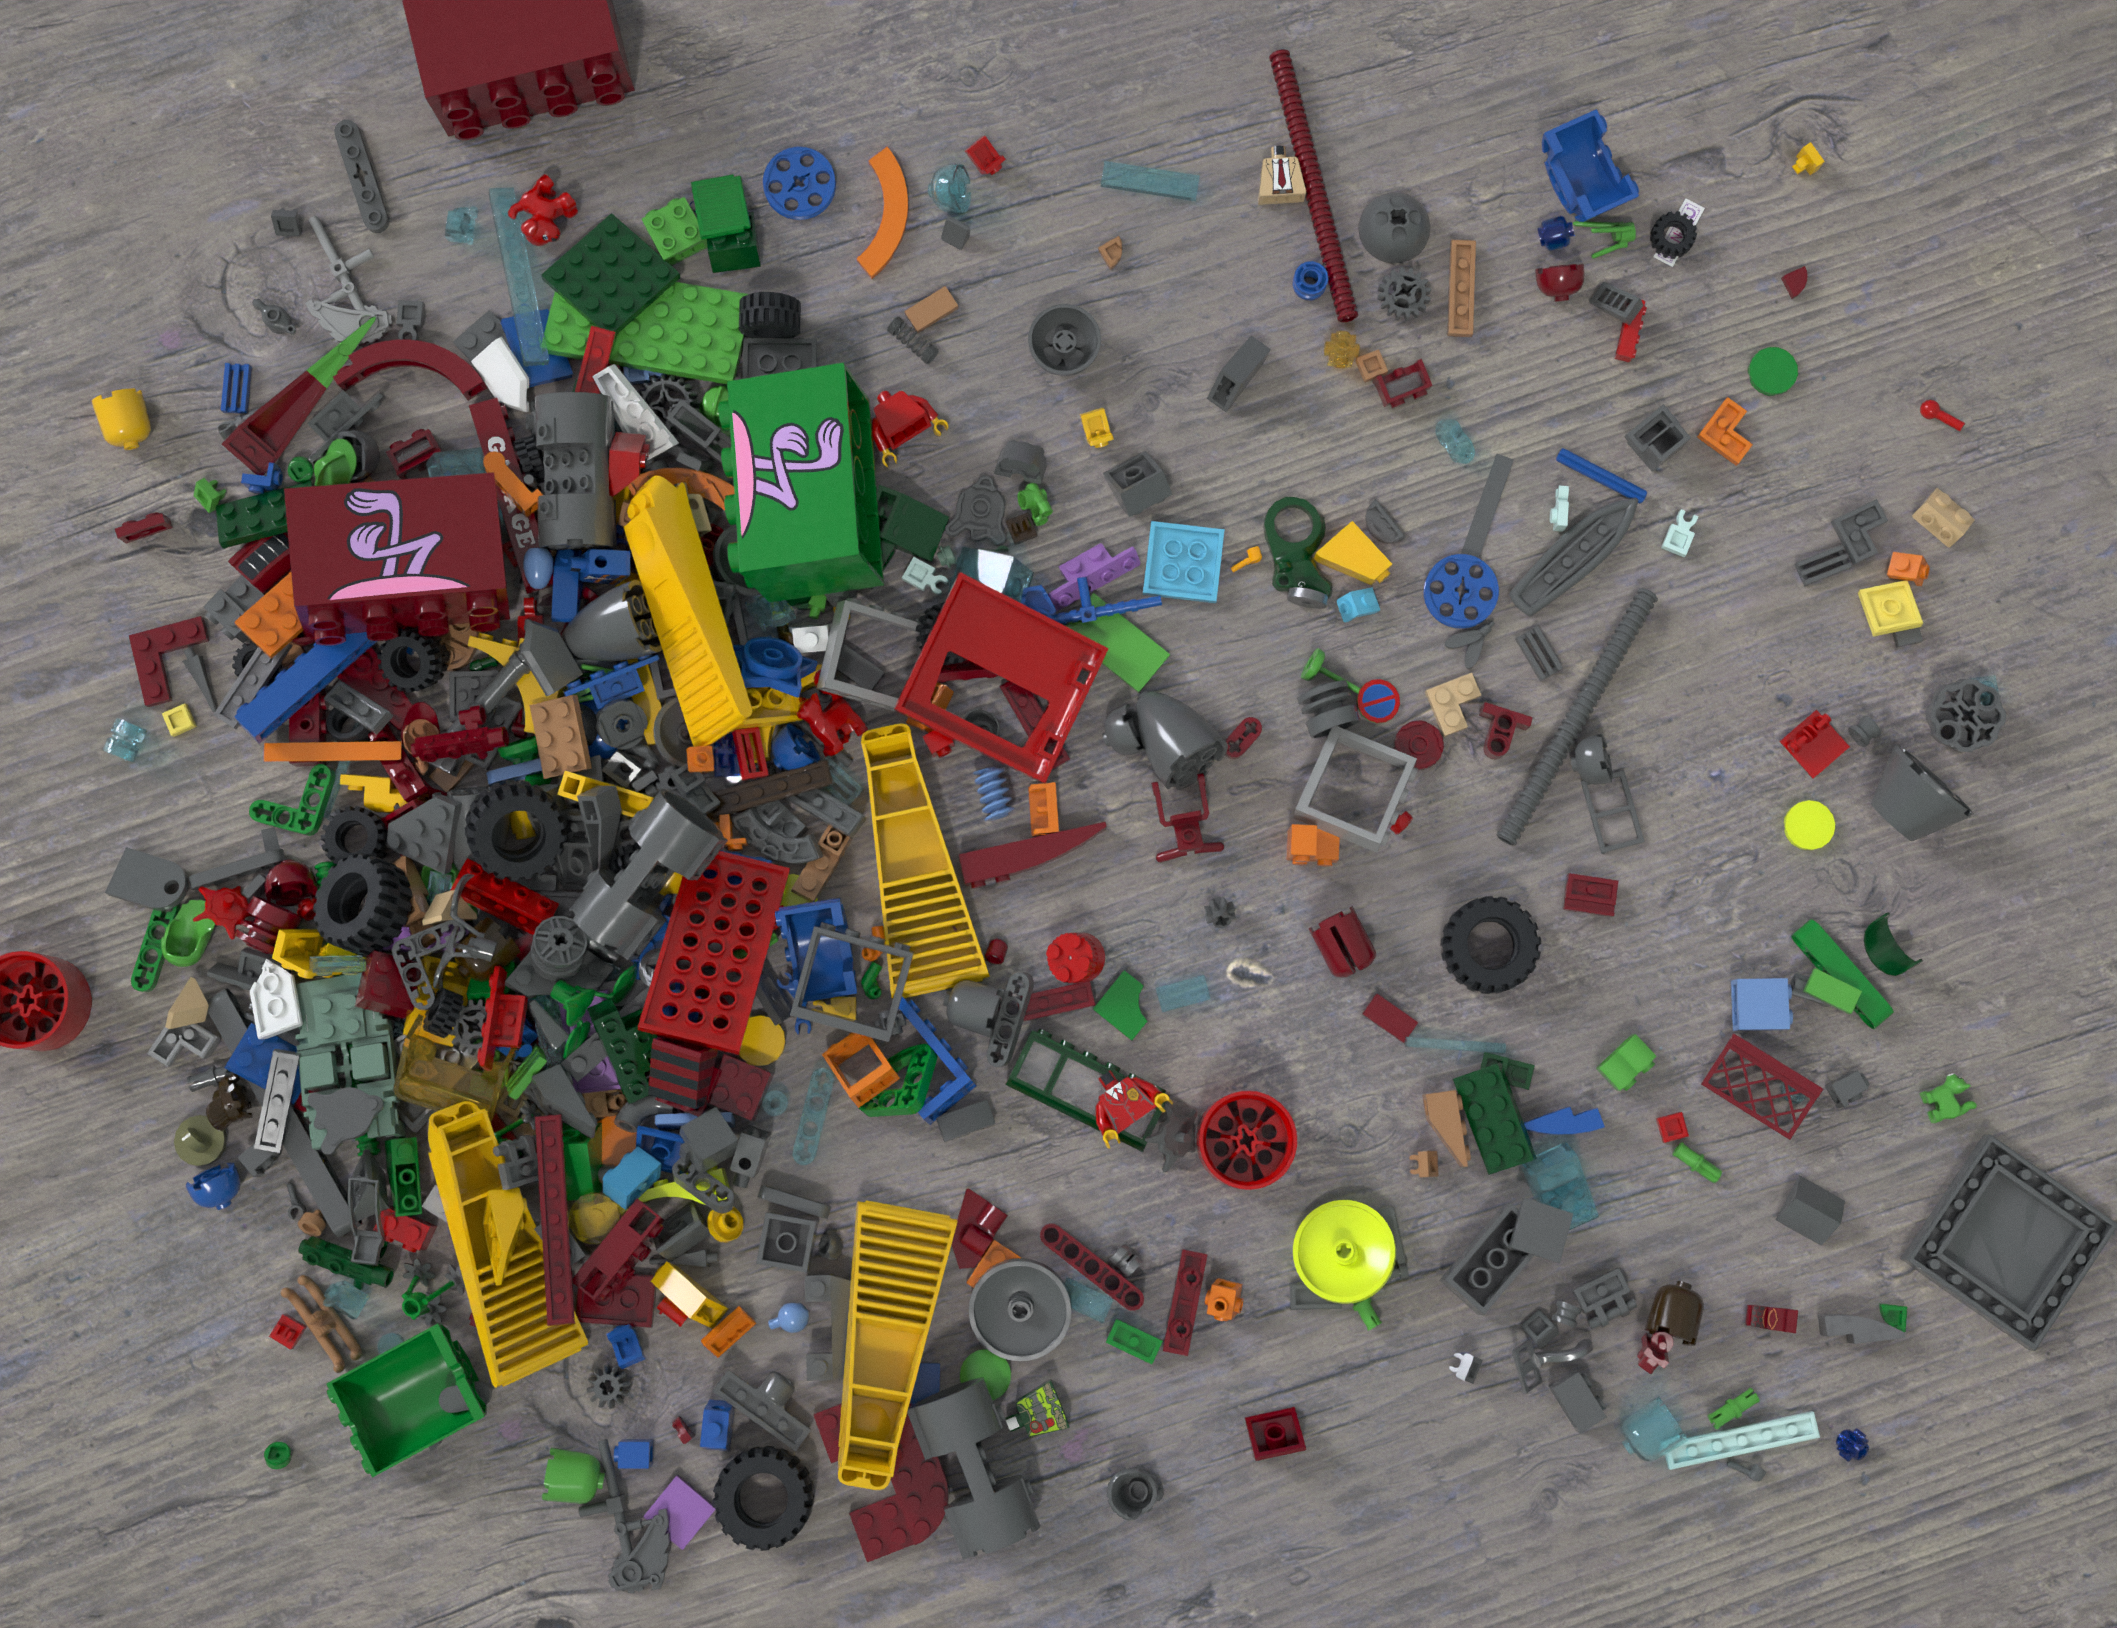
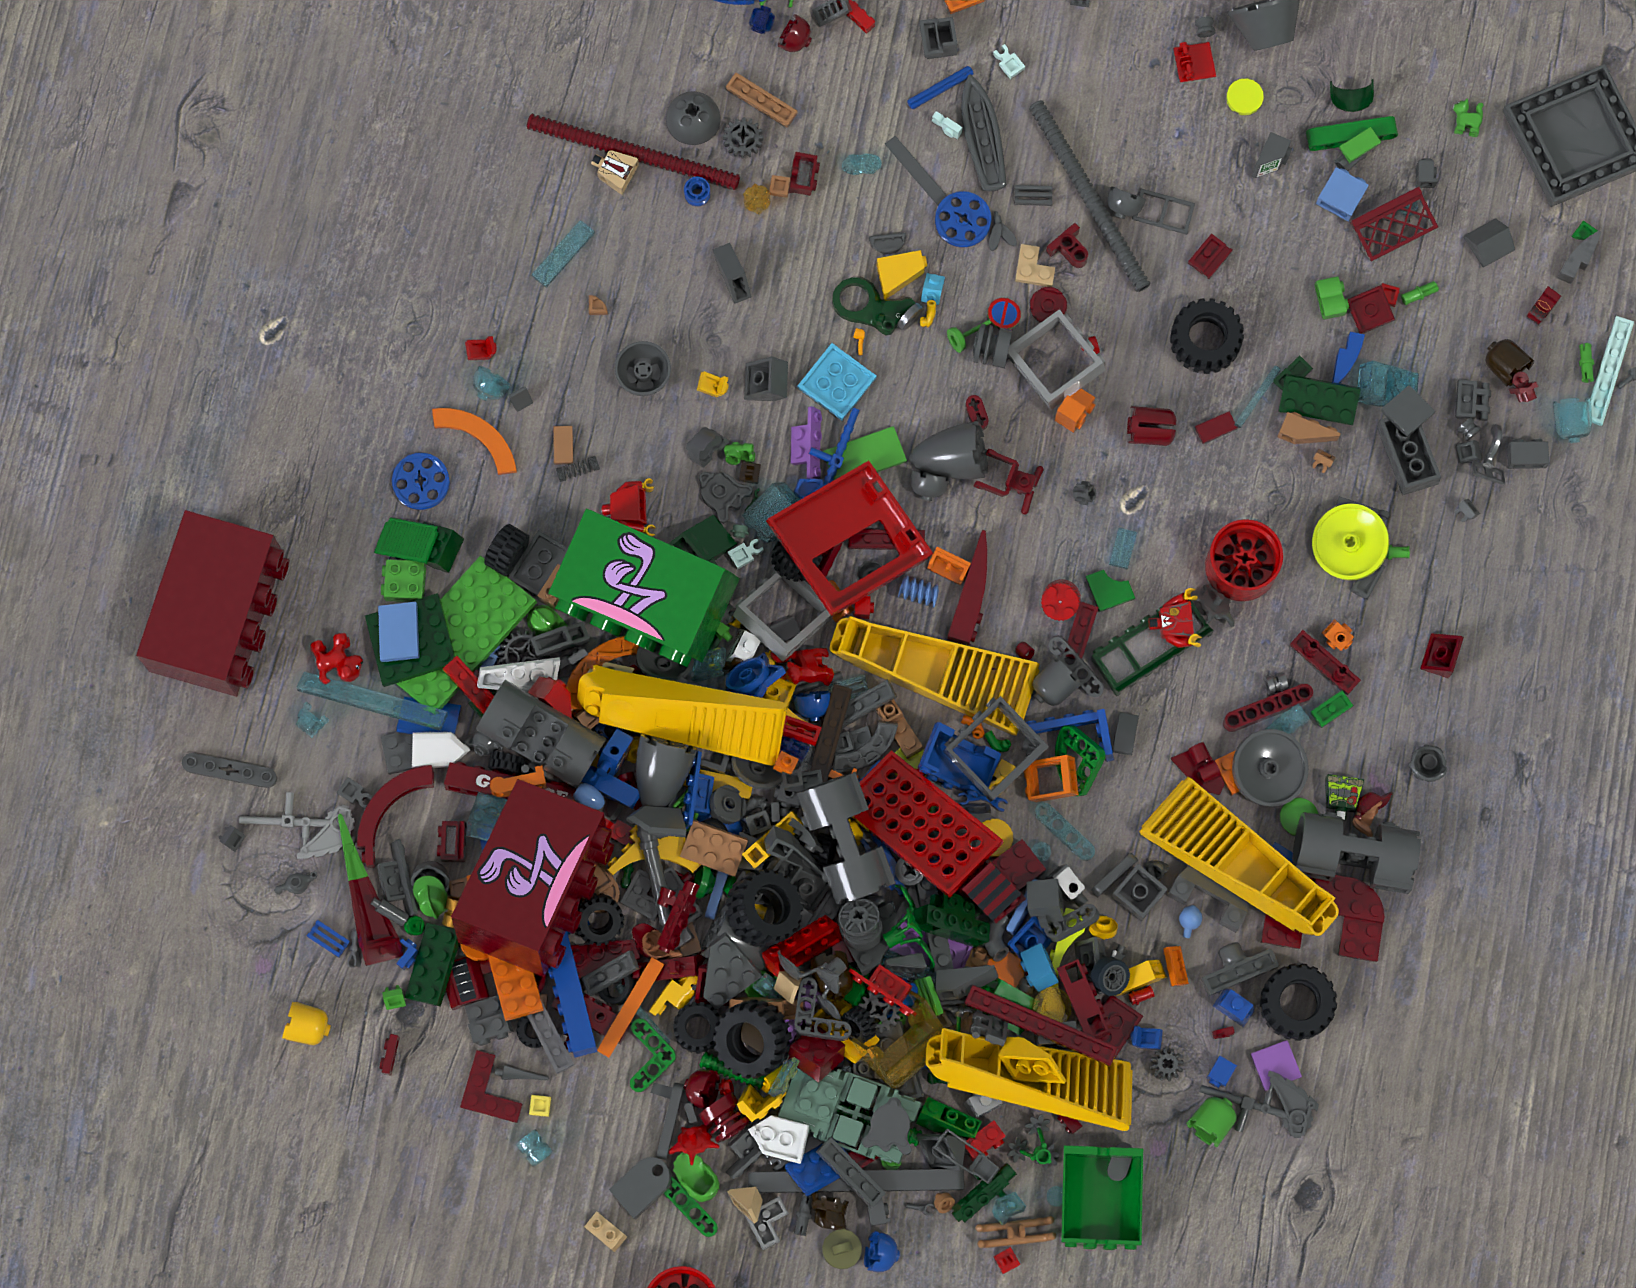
camera: 60 degrees left, 5 degrees down
none -> dark grey cylinder [370,898,409,926]
none -> medium blue tile [378,602,419,662]
none -> tan plate [584,1211,627,1252]
none -> dark grey slope [789,818,824,854]
none -> yellow arm [920,300,936,328]
none -> wheel [1091,956,1130,996]
none -> dark grey slope [1252,132,1292,178]
none -> dark red plate [1347,285,1395,334]
none -> hair [1352,791,1393,837]

